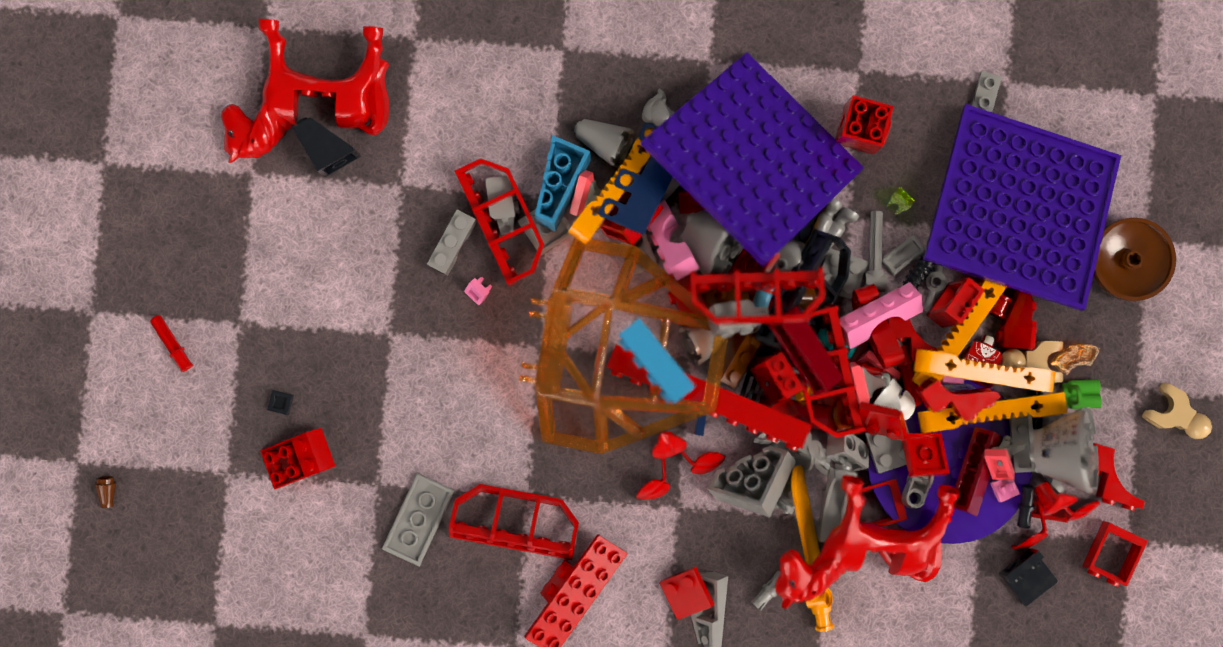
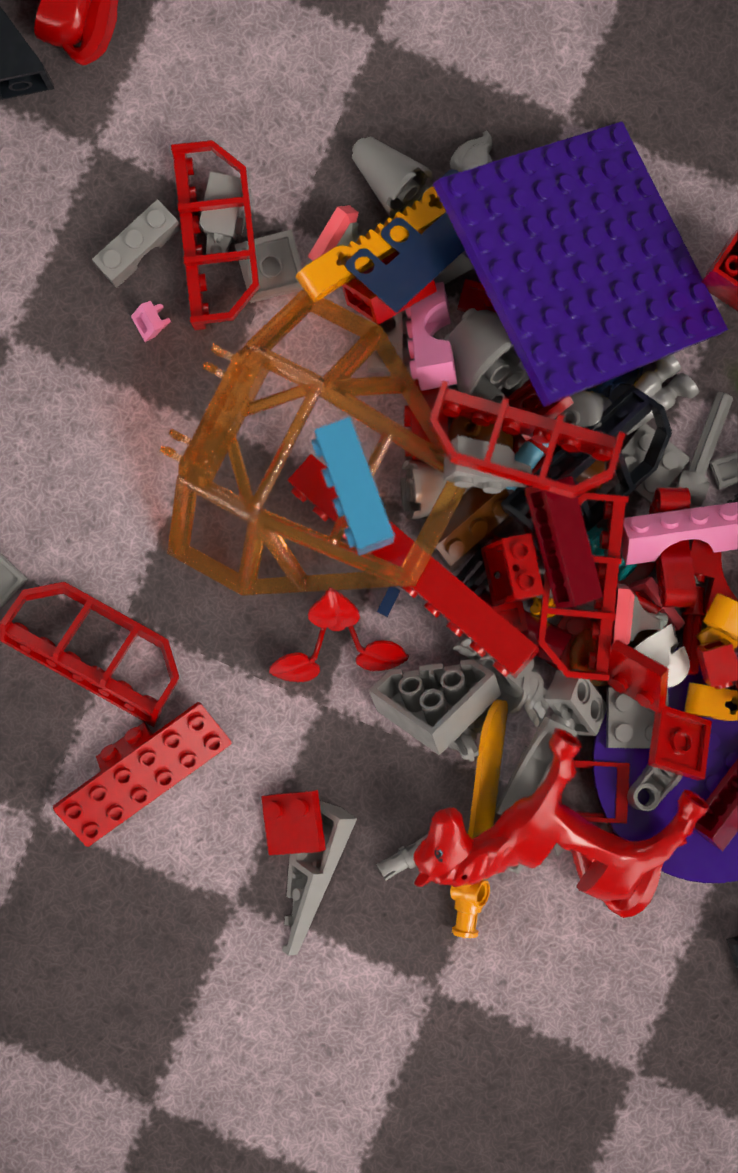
camera: 15 degrees right, 0 degrees up
dark azure wedge [535,135,591,232] -> none

